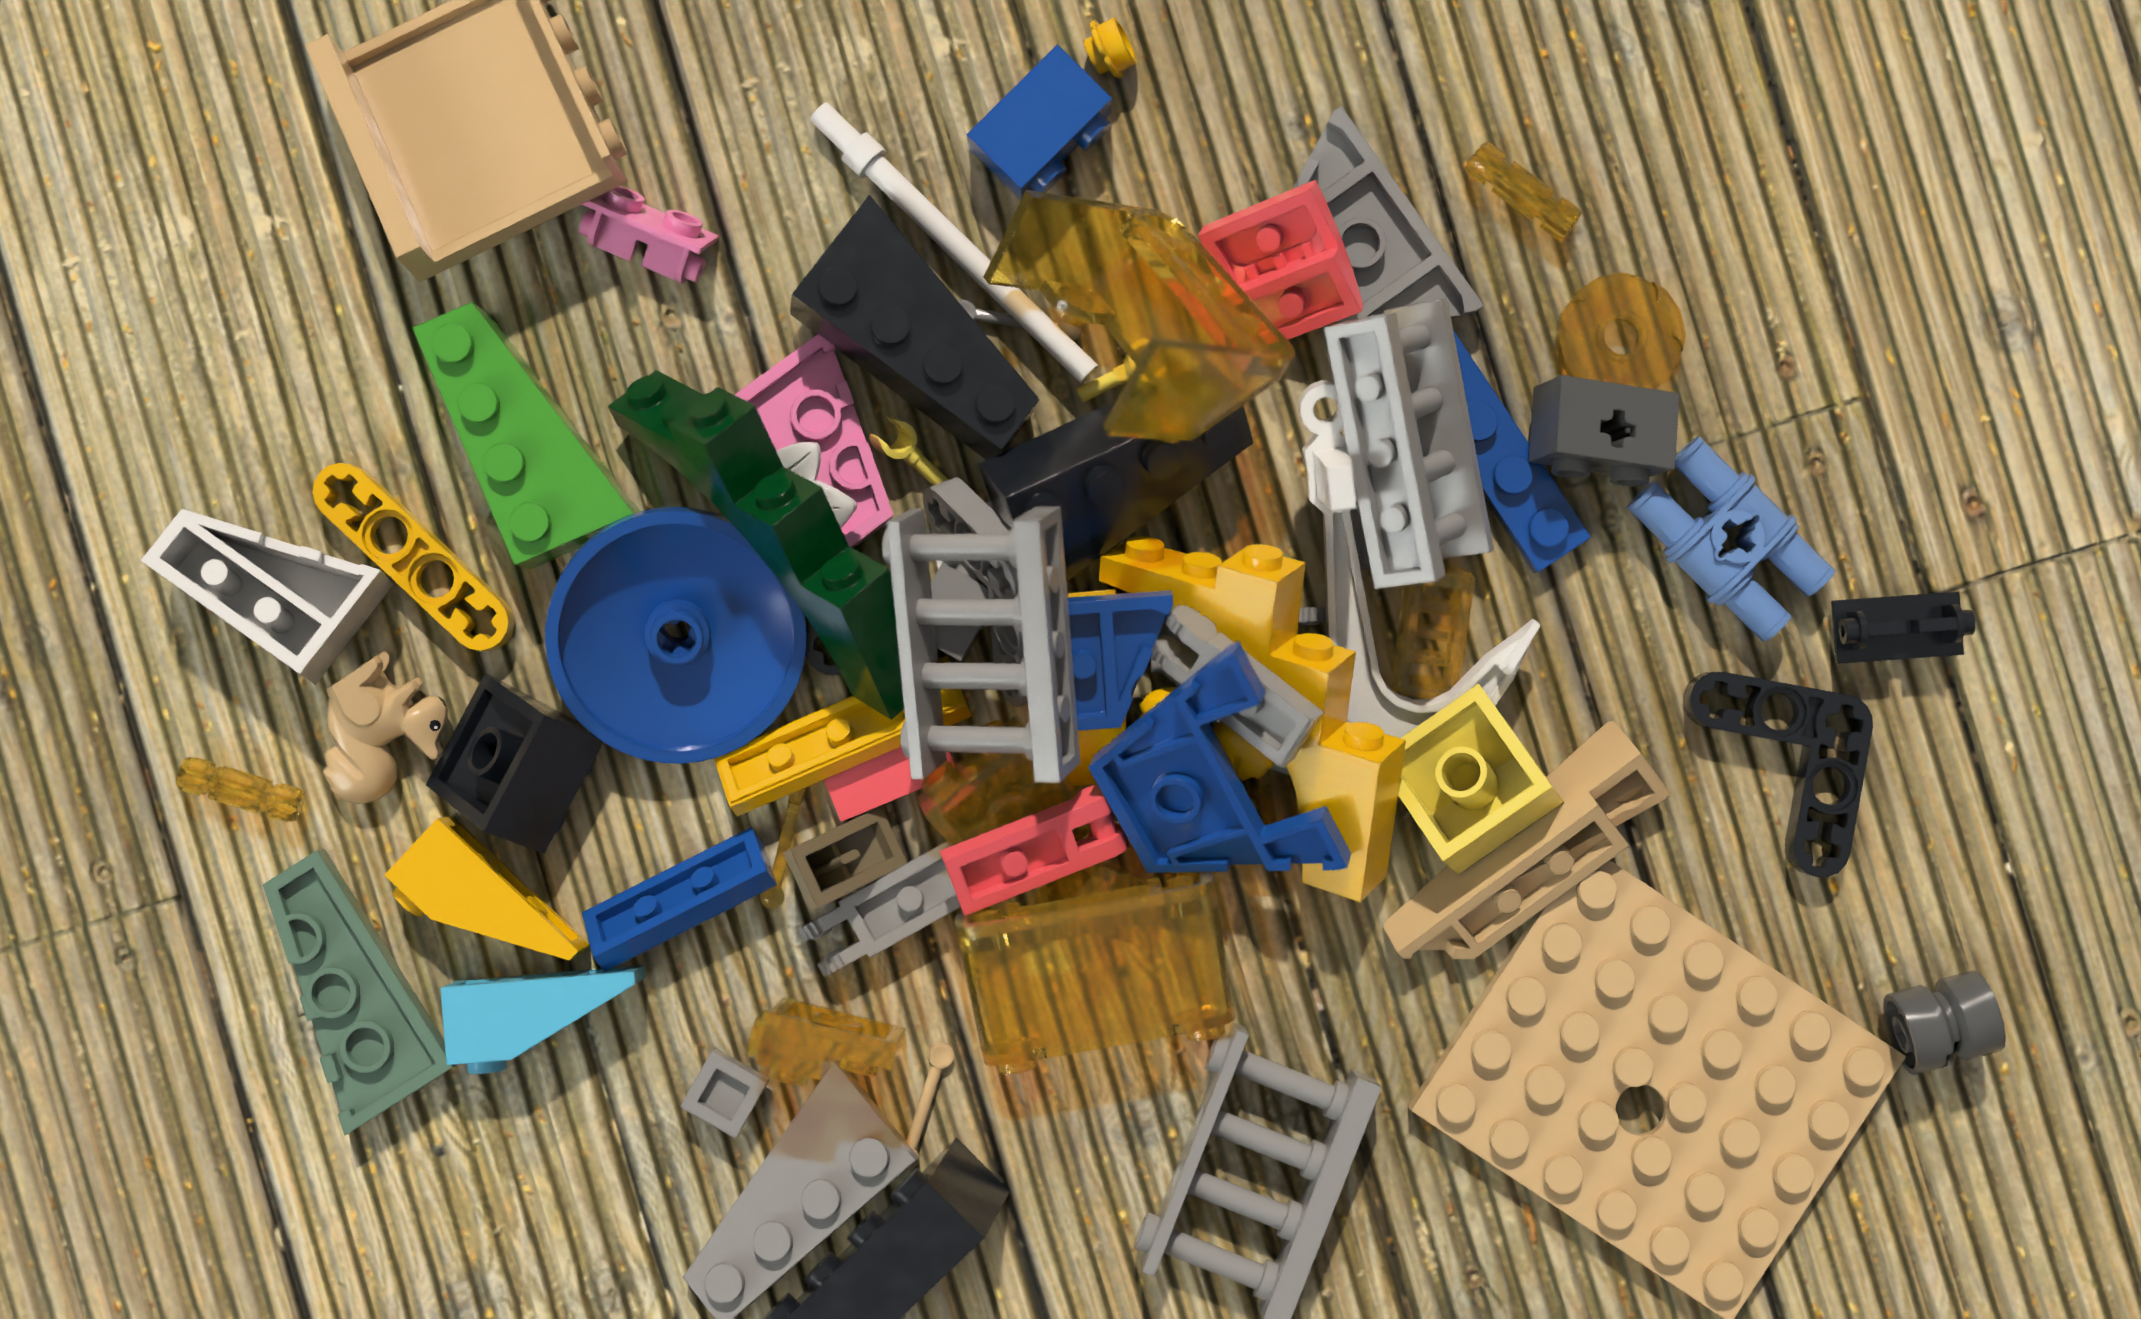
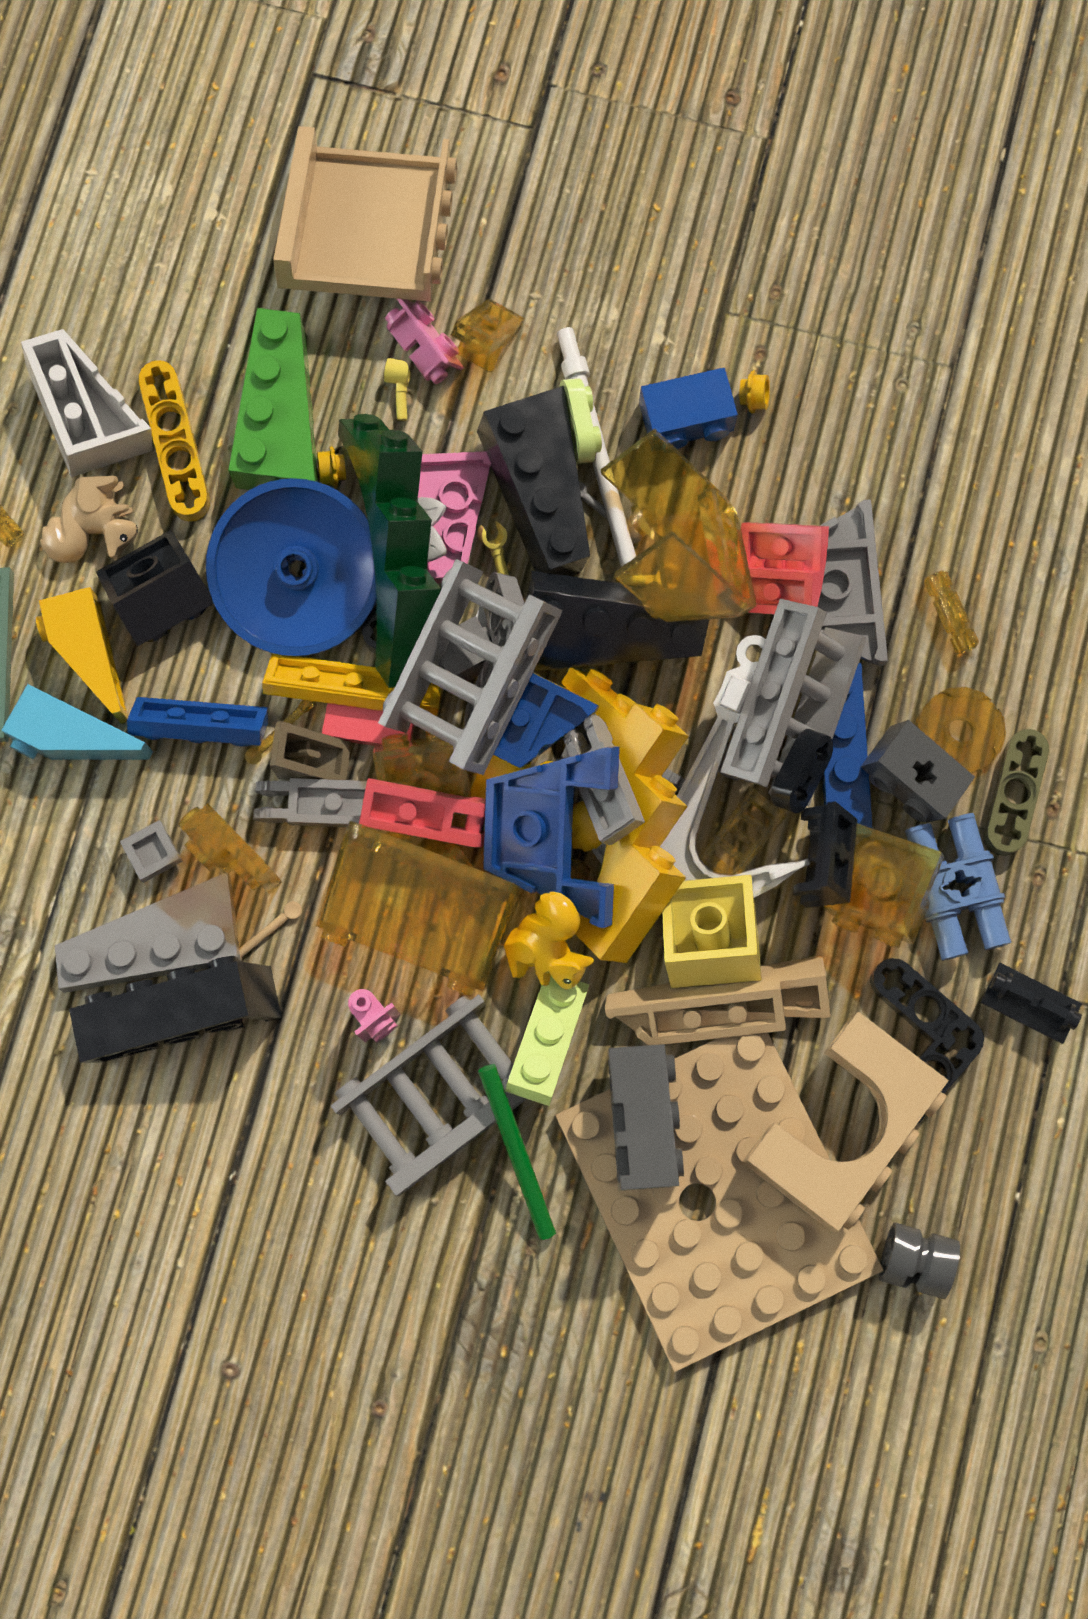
camera: 30 degrees right, 10 degrees down
none -> yellow plate [317,446,346,489]
none -> bright pink hinge [348,989,401,1043]
none -> light yellow hand [384,358,411,421]
none -> clear yellow slope [450,299,525,372]
none -> green bar [478,1064,556,1240]
none -> yellow animal [504,891,594,990]
none -> yellowish green plate [505,976,590,1106]
none -> yellowish green plate [560,378,602,464]
none -> dark grey wedge [607,1044,684,1191]
none -> tan arch [742,1012,949,1232]
none -> black beam [771,729,833,814]
none -> black hinge [793,801,858,908]
none -> clear yellow plate [824,823,944,948]
none -> olive beam [983,729,1049,856]

